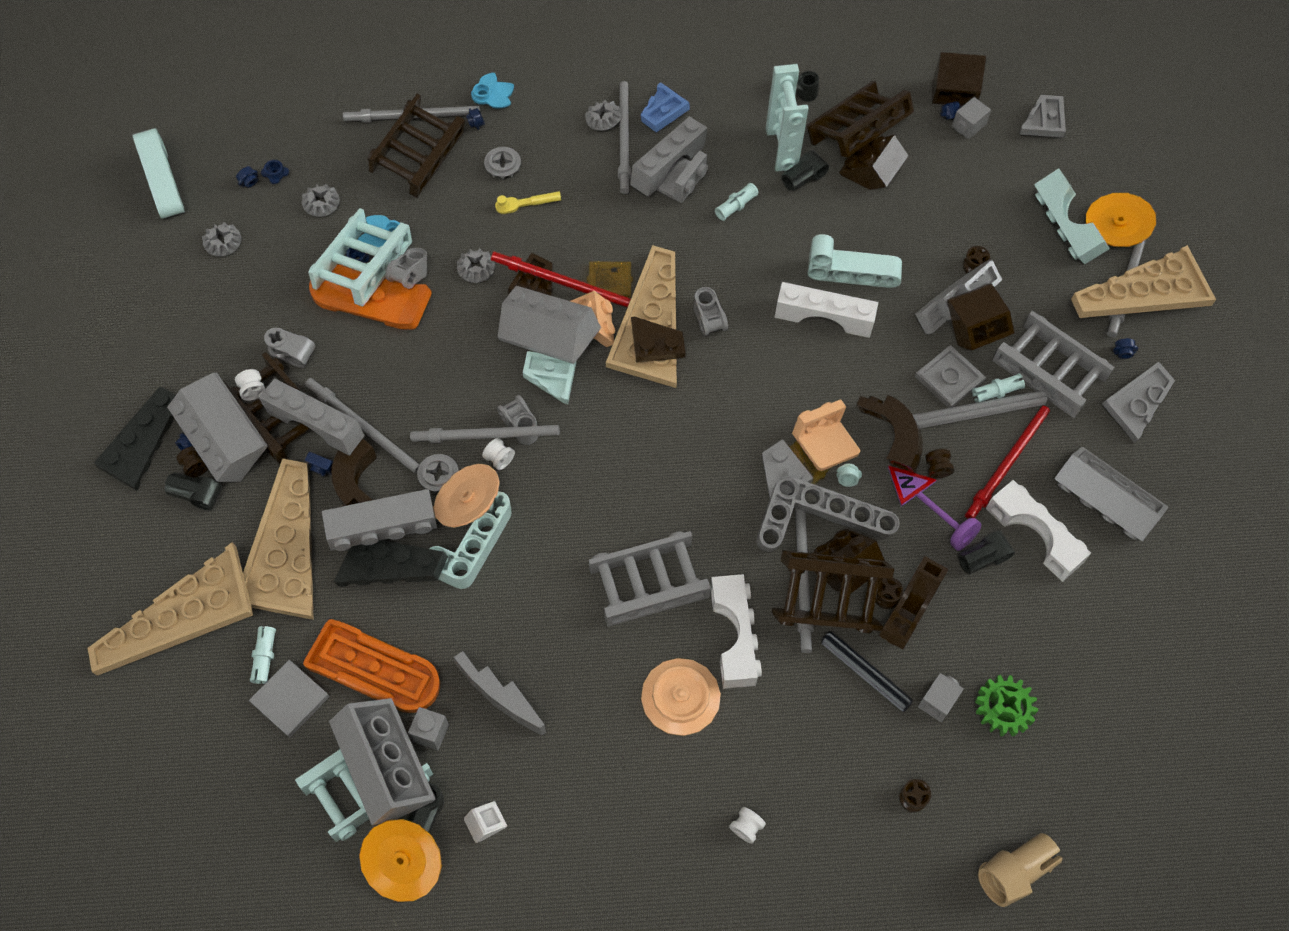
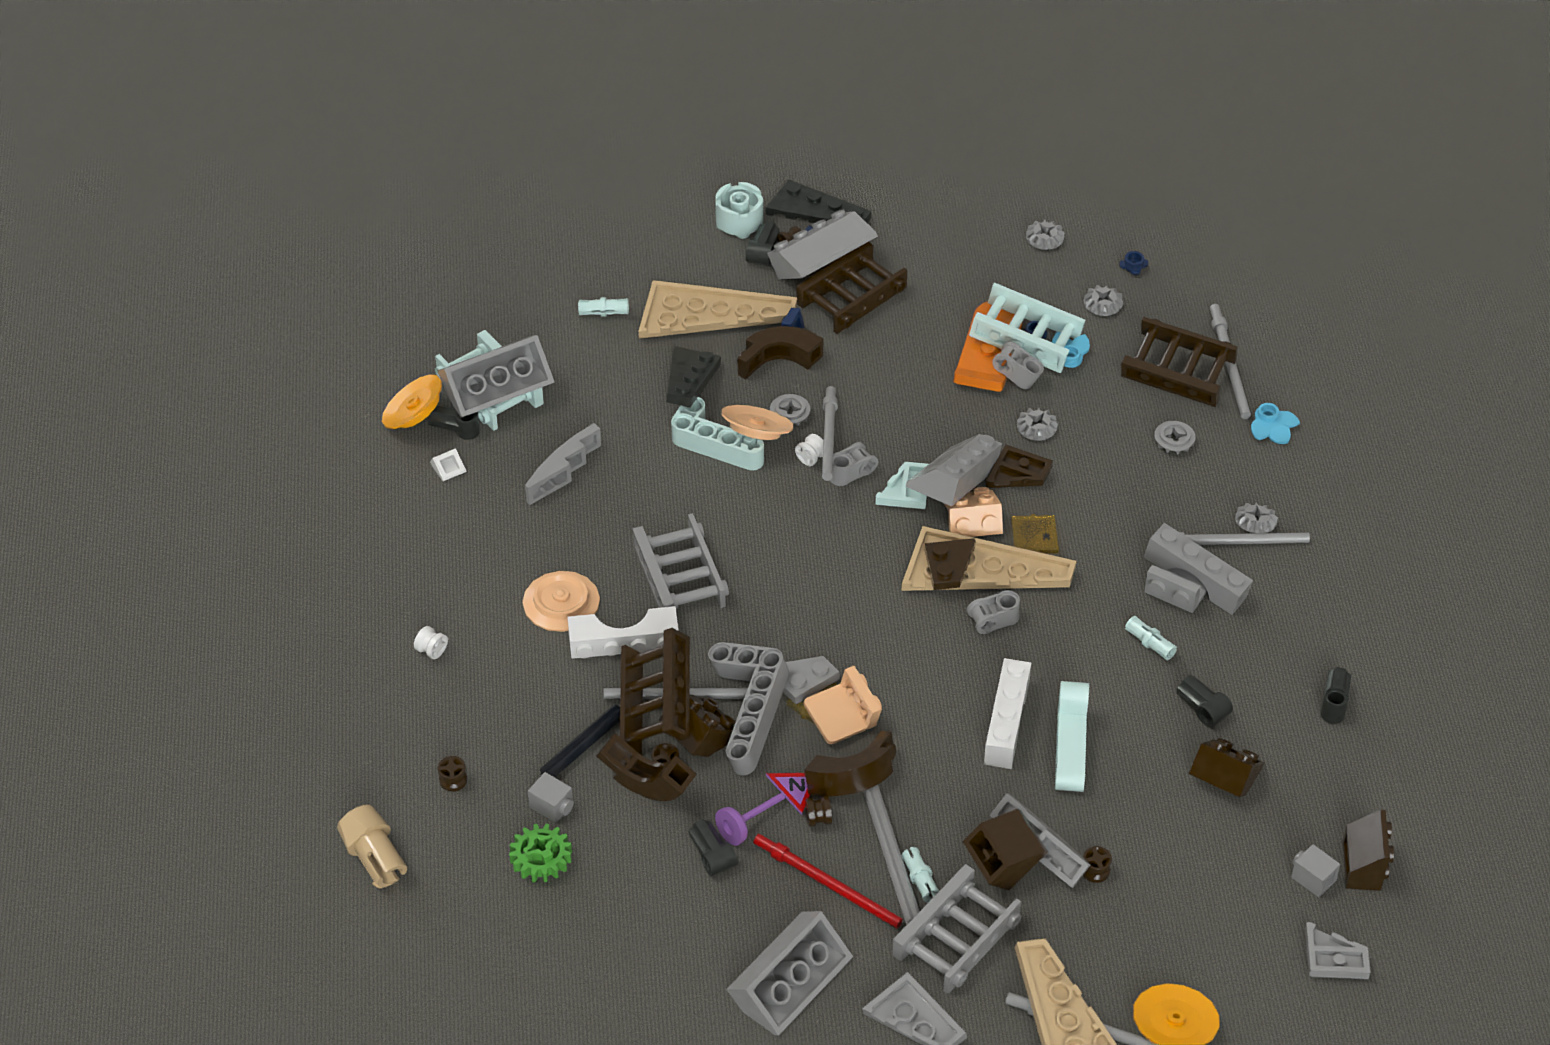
camera: 90 degrees right, 15 degrees down
tan wing [88,542,253,676] -> none
light aqua beam [133,128,185,219] -> none
white wheel [235,369,265,401] -> none
dark blue plate [236,166,258,188] -> none
light grey tile [249,660,330,738] -> none
light grey arch [259,378,364,456] -> none
light grey piece [264,327,316,368] -> none
orange piece [303,619,440,713] -> none
light grey bar [305,378,420,474] -> none
light grey slope [322,489,437,551] -> none
light grey brick [408,707,449,751] -> none
dark blue plate [466,108,485,130] -> none
red bar [491,251,631,308] -> none
light yellow piece [495,191,561,214] -> none
medium blue wing [641,82,690,132] -> none
light aqua fence [766,64,809,171] -> none
dark brown fence [807,81,914,158] -> none
light aqua plate [836,463,862,487] -> none
light grey tile [915,345,986,408] -> none
dark blue plate [940,101,962,119] -> none
white arch [986,480,1091,582] -> none
light aqua arch [1034,168,1110,264] -> none
dark blue plate [1113,338,1138,359] -> none
none -> light aqua brick [715,182,763,239]

